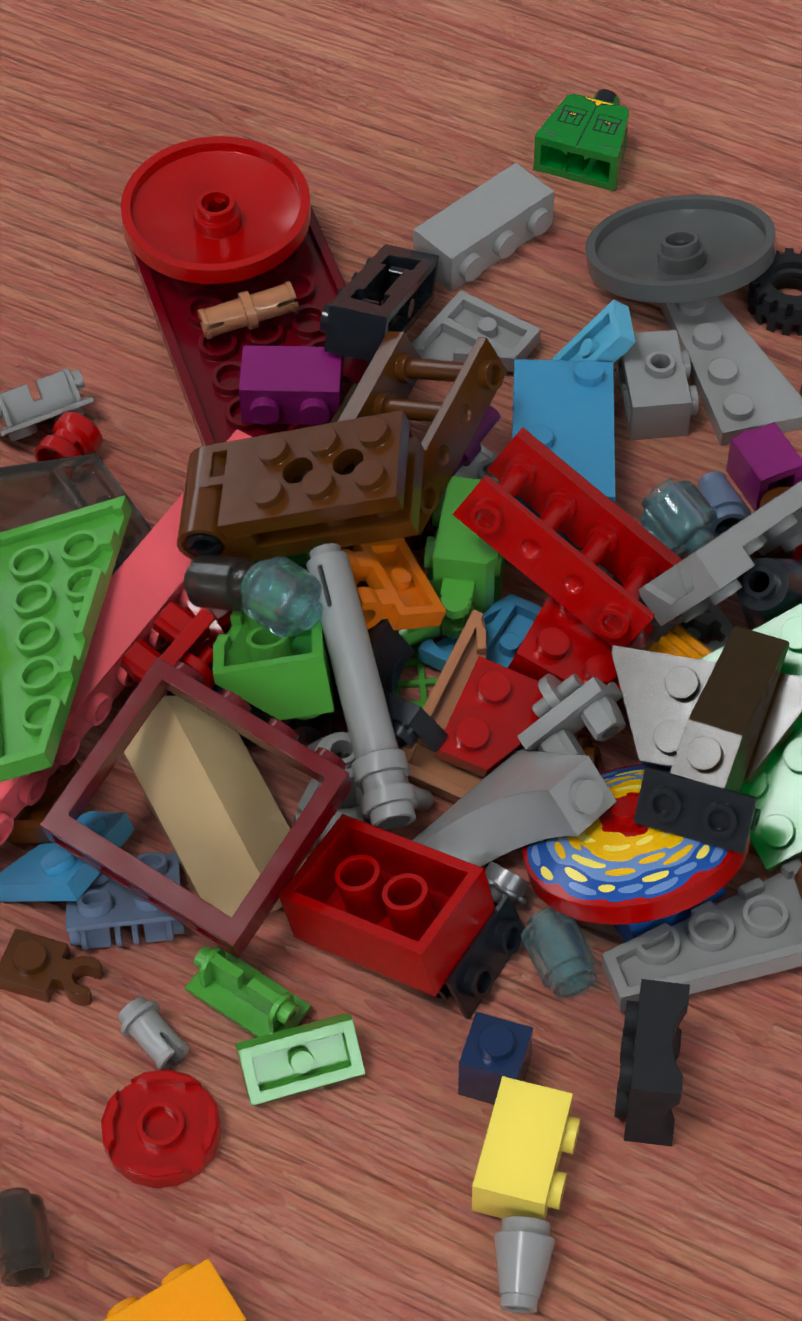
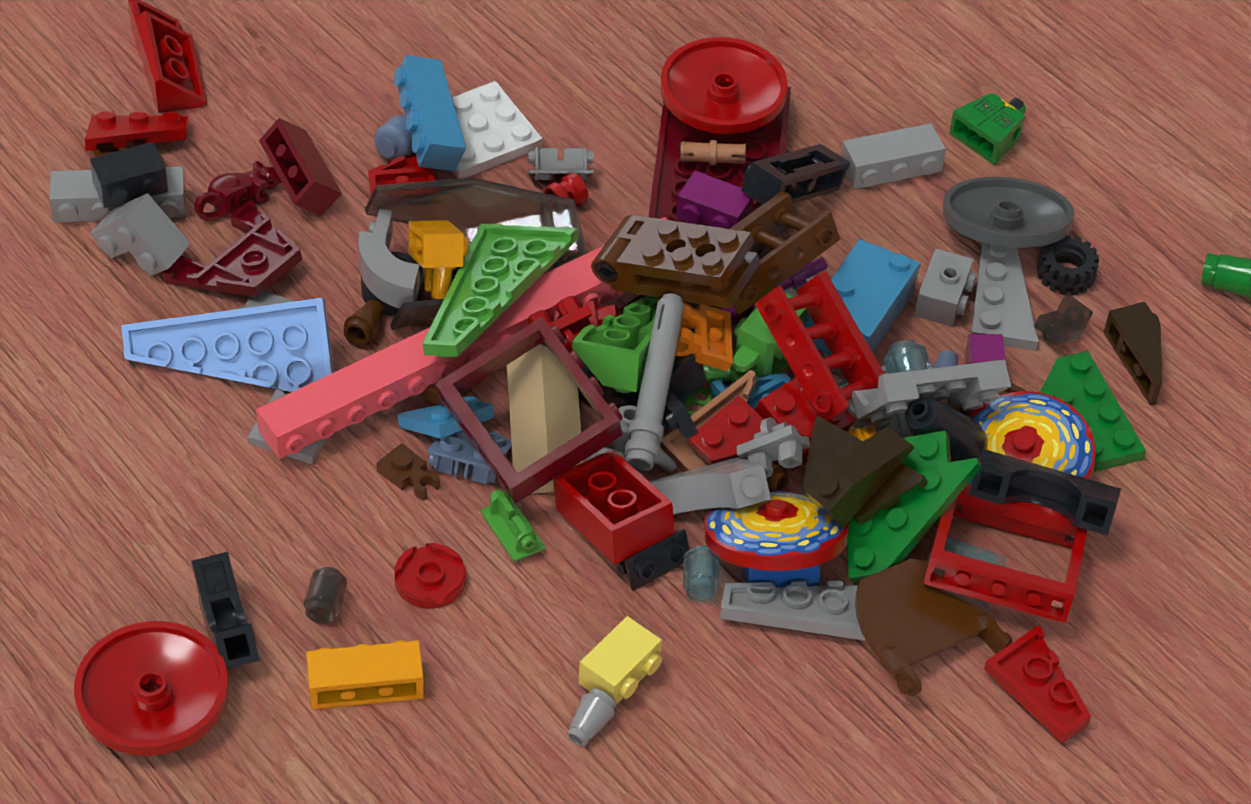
camera: 20 degrees right, 5 degrees down
light grey pin [117,996,189,1070] -> none
clear smoke brick [184,554,267,612] -> none
plate [235,1012,366,1106] -> none
clear light blue head [241,556,323,638] -> none
light grey wing [412,290,541,372] -> none
dark blue brick [458,1012,533,1105] -> none
flat silver plate [485,861,530,904] -> none
medium azure plate [552,300,636,363] -> none
black brick [614,979,690,1147] -> none
black hinge [633,767,760,854] -> none

